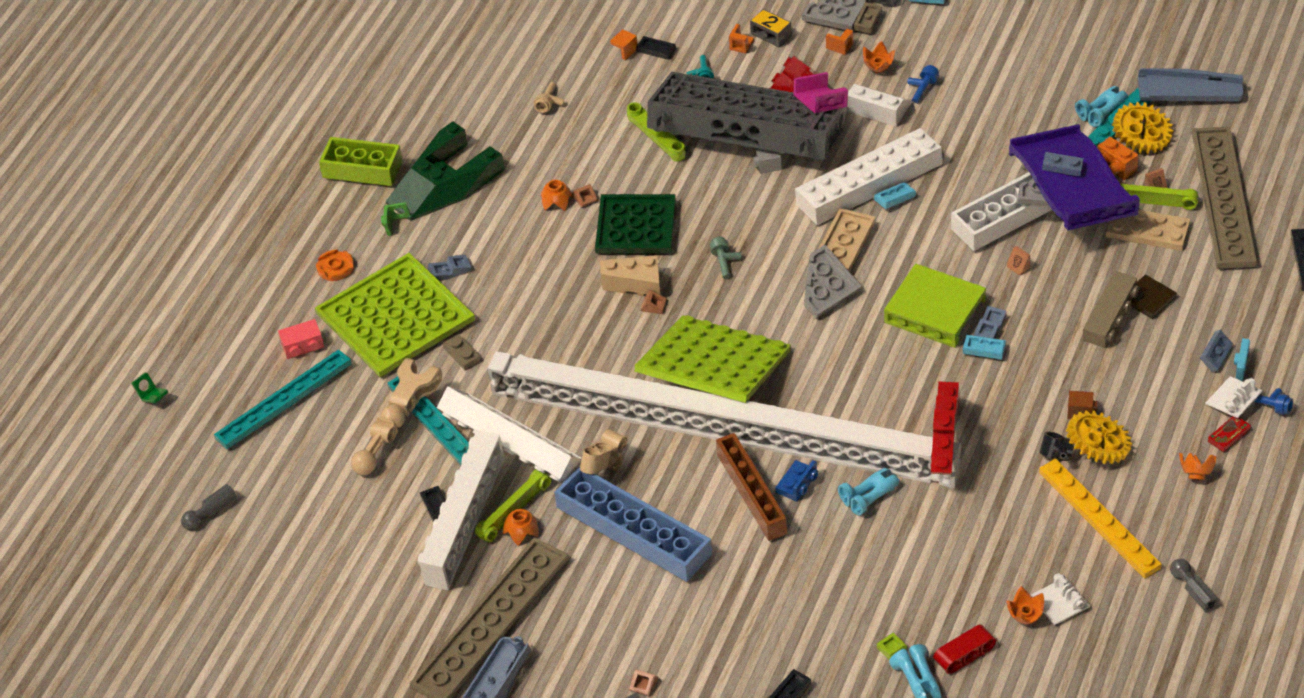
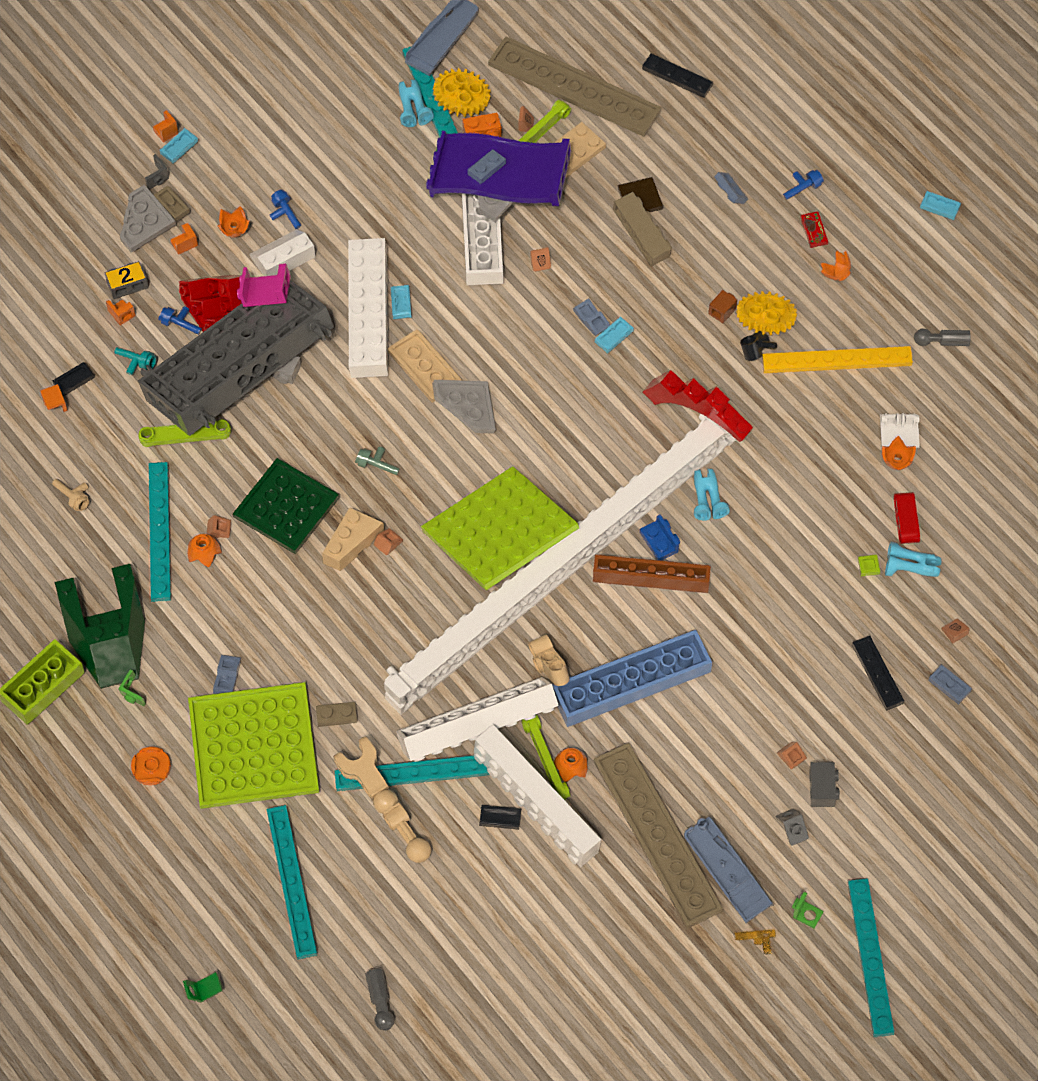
camera: 65 degrees left, 15 degrees up
coral brick [278,319,324,359] -> none
lime panel [884,263,986,348] -> none
white hinge [1205,376,1263,418] -> none
medium azure plate [1234,338,1250,381] -> none
none -> teal plate [149,462,171,602]
none -> blue piece [158,306,202,335]

